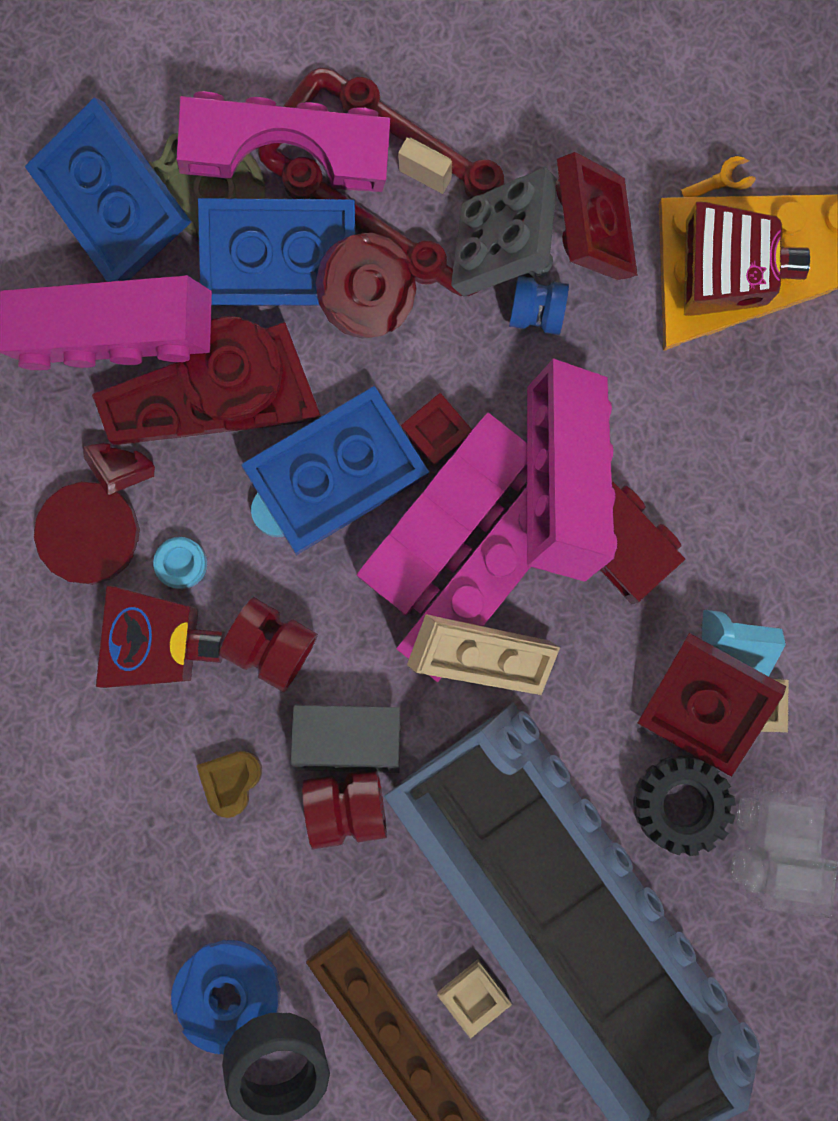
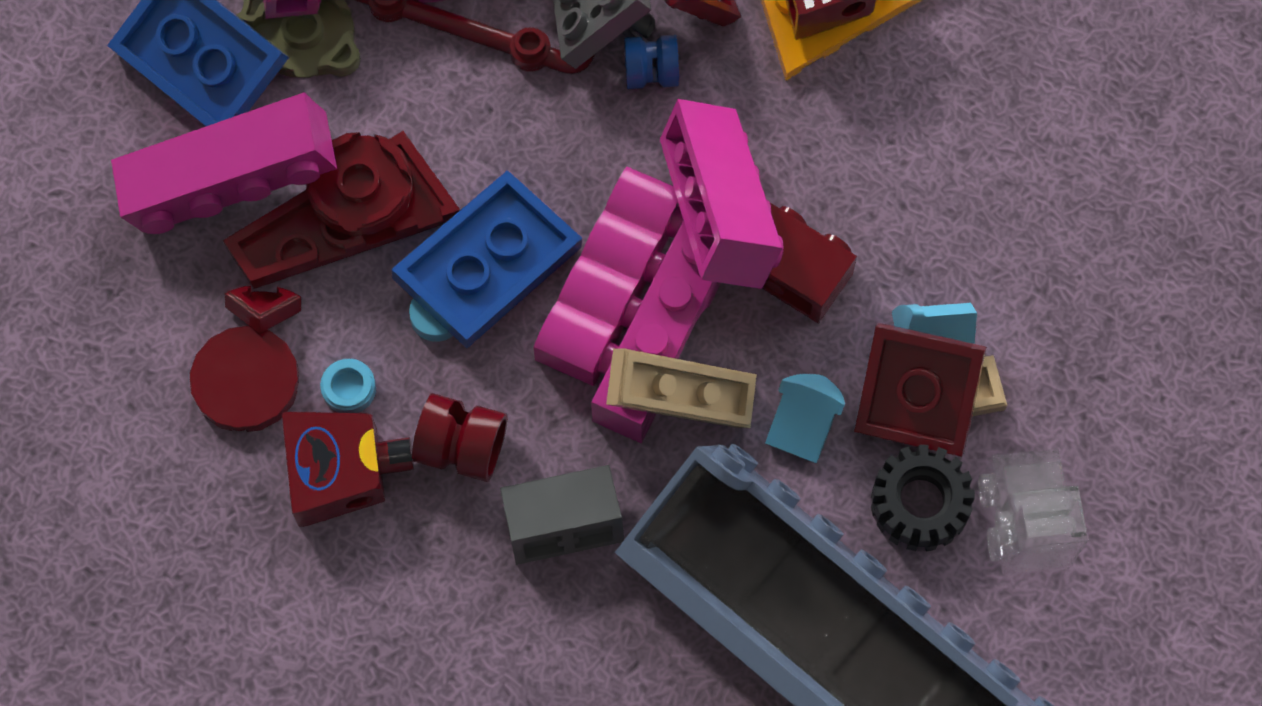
camera: 20 degrees left, 15 degrees down
pearl gold tile [196,751,262,818] -> none
blue plate [198,198,355,306] -> none
dark red wheel [302,769,387,850] -> none
dark red tile [316,233,416,339] -> none
dark red plate [401,393,472,467] -> none
none -> medium azure tile [765,374,845,463]

